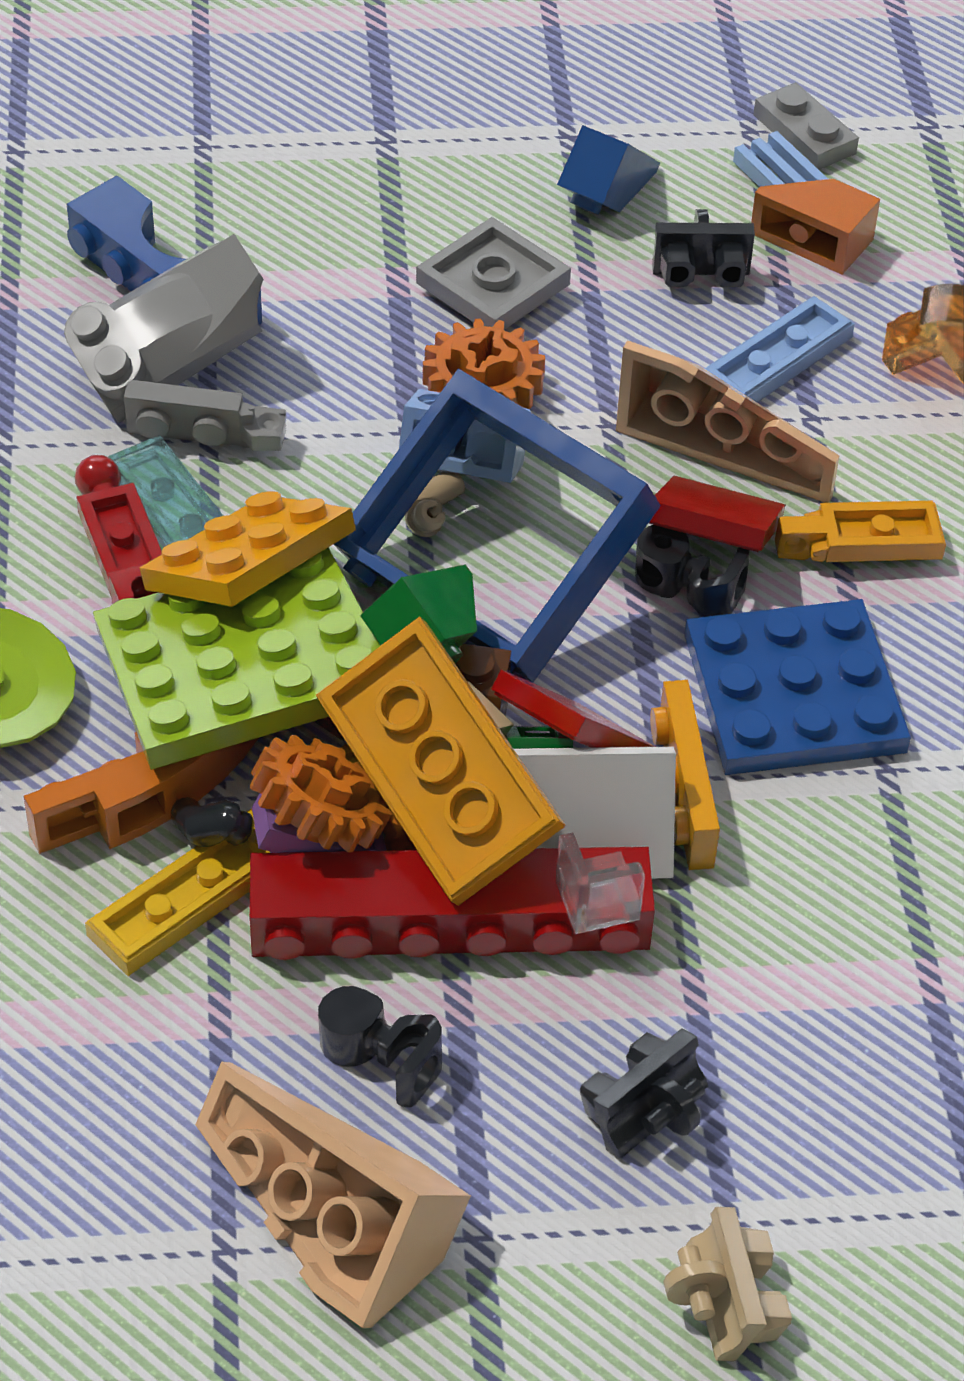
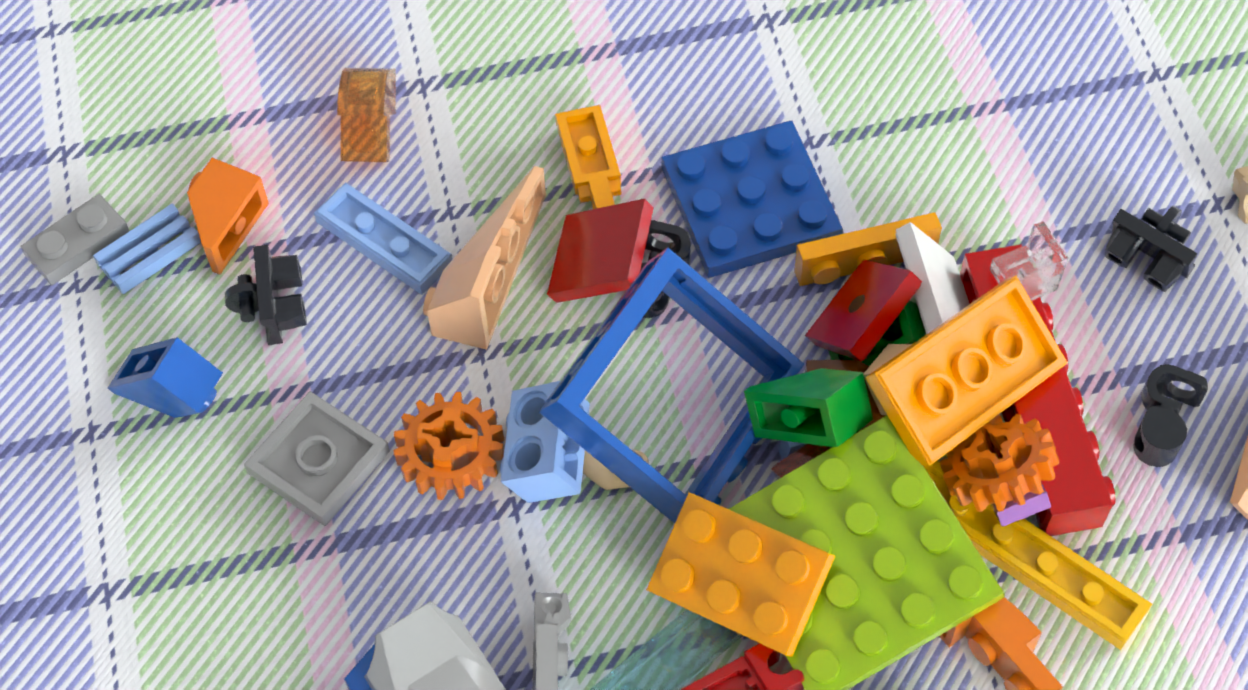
camera: 95 degrees left, 10 degrees up
black arm [171,797,254,847] -> none

